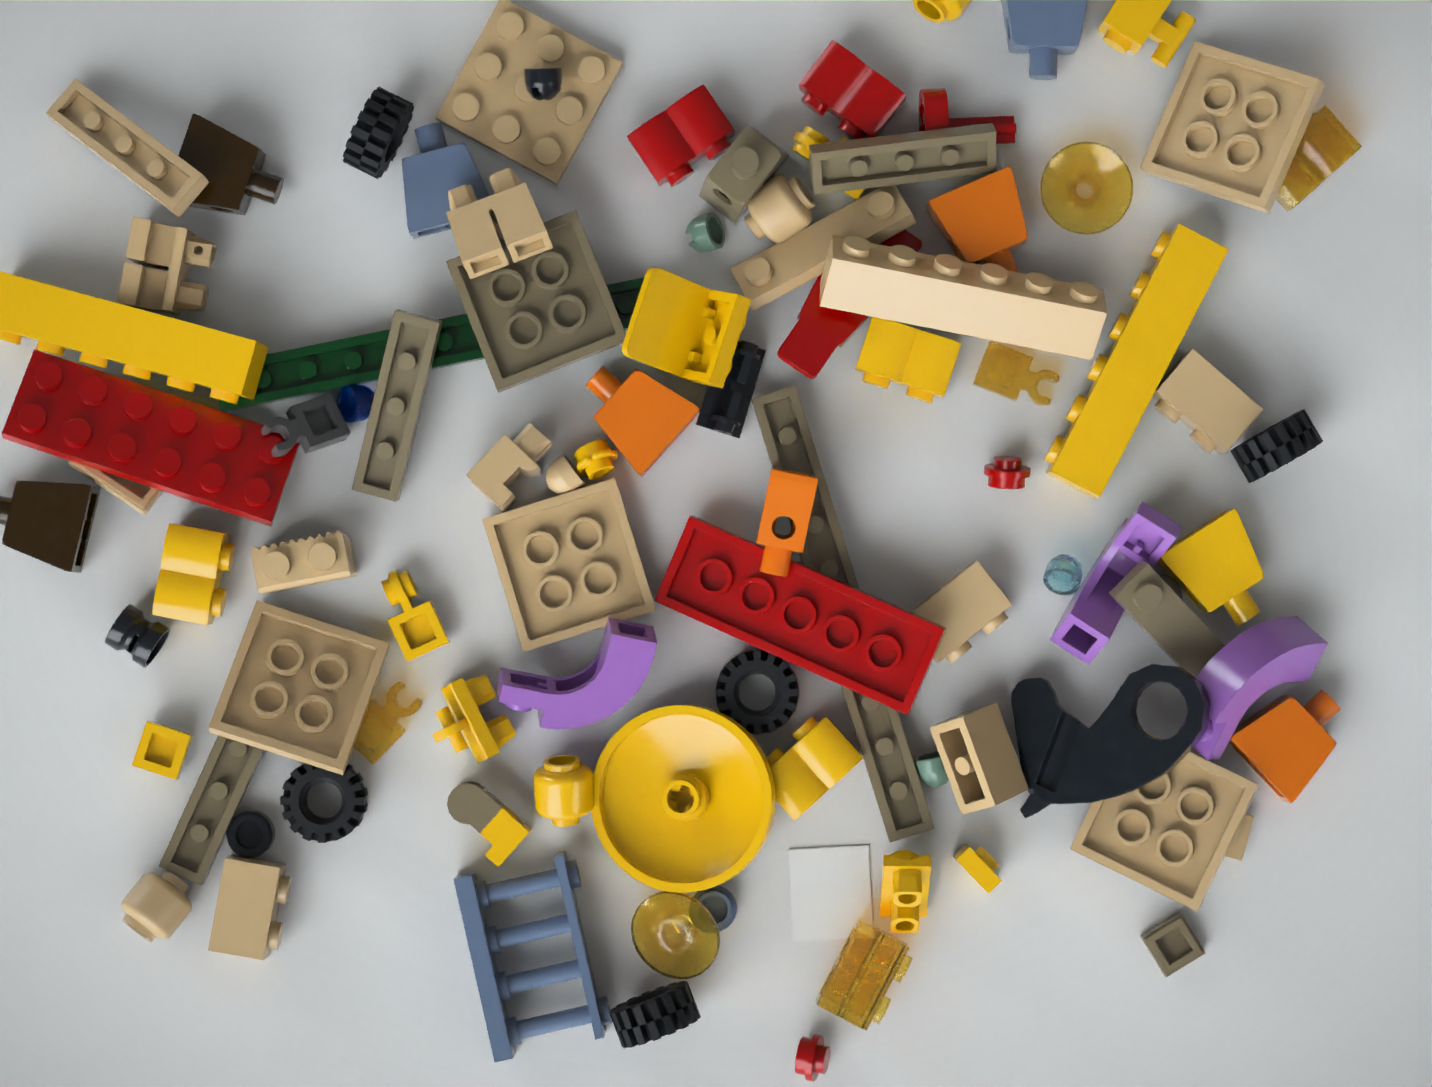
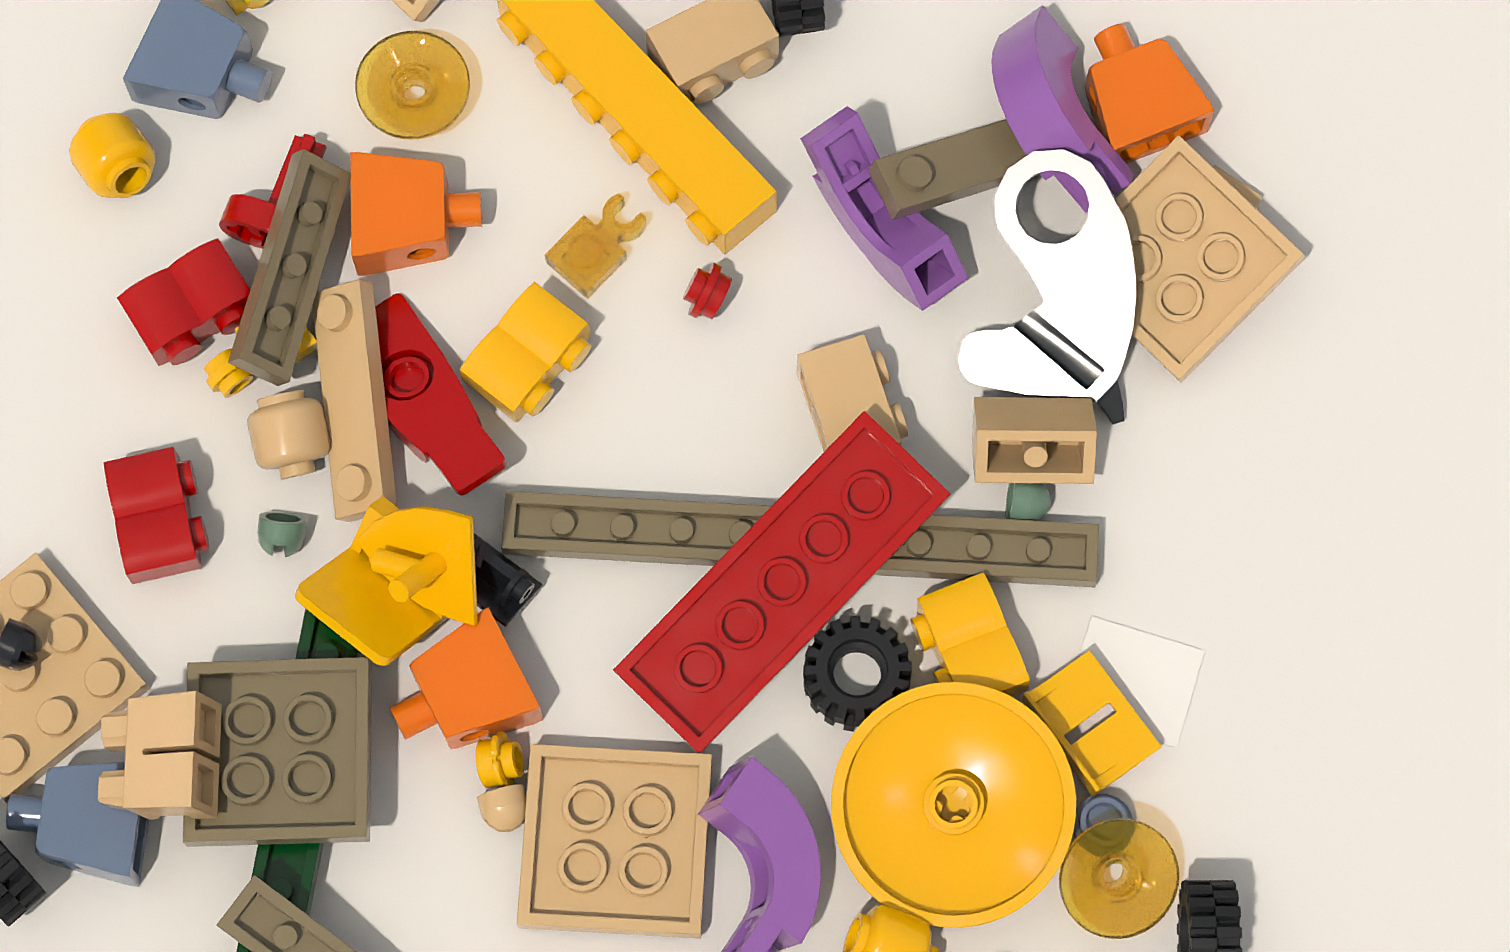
camera: 70 degrees left, 15 degrees down
tan hips [466,423,552,512] -> none
dark tan torso [699,125,789,225] -> none
orange torso [756,467,818,577] -> none
red plate [795,1034,831,1082] -> none
clear yellow brick [816,918,912,1031] -> none
tan brick [820,235,1107,360] -> none
yellow hips [880,850,931,933] -> none
yellow plate [953,844,1002,894] -> none
clear light blue hinge [1043,554,1082,595] -> none
dark tan tile [1140,912,1205,977] -> none
yellow torso [1157,508,1264,626] -> none
none -> yellow shield [356,506,478,626]
none -> yellow piece [1021,650,1162,796]

